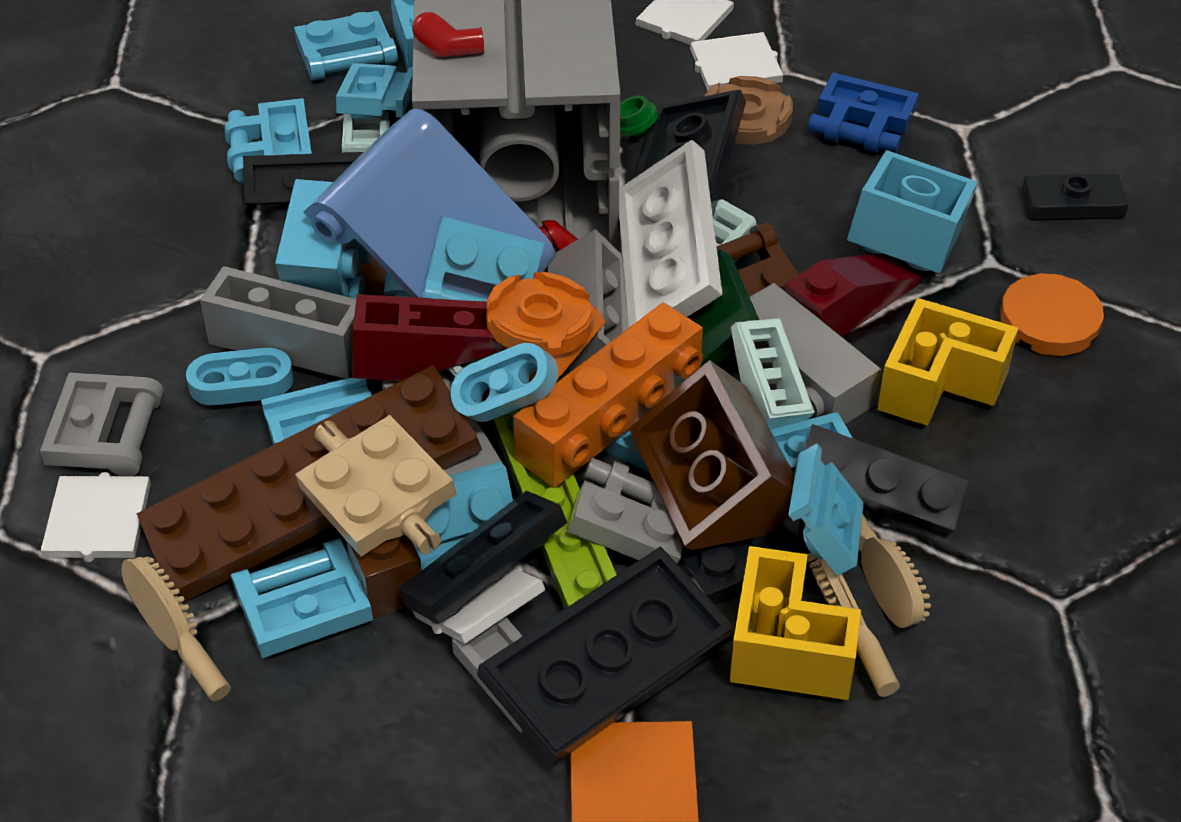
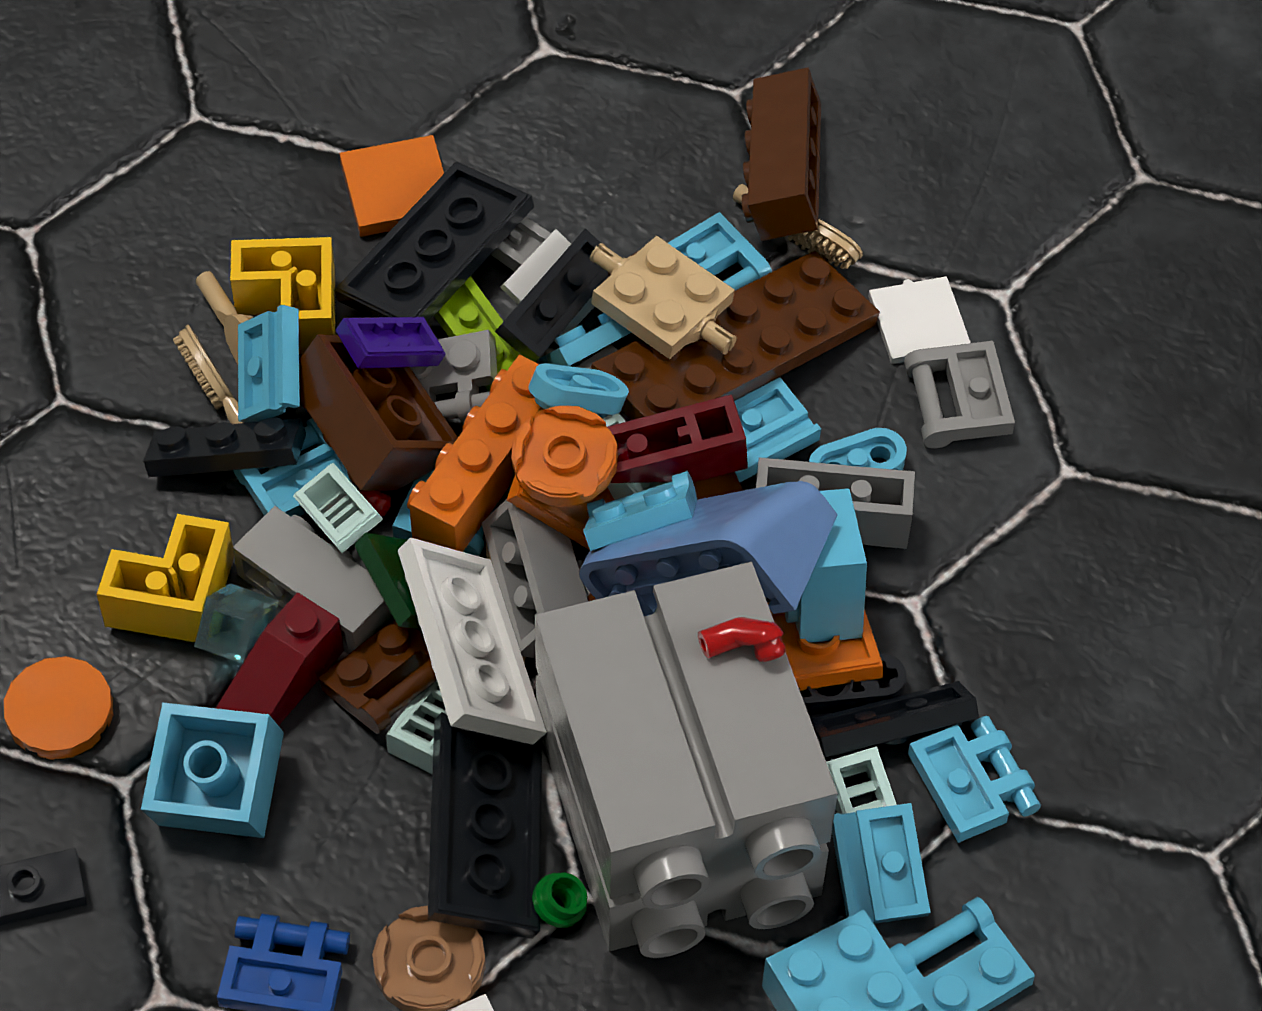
camera: 165 degrees right, 10 degrees up
none -> clear light blue brick [194,584,279,664]
none -> dark purple plate [336,317,446,368]
none -> reddish brown brick [742,67,821,241]

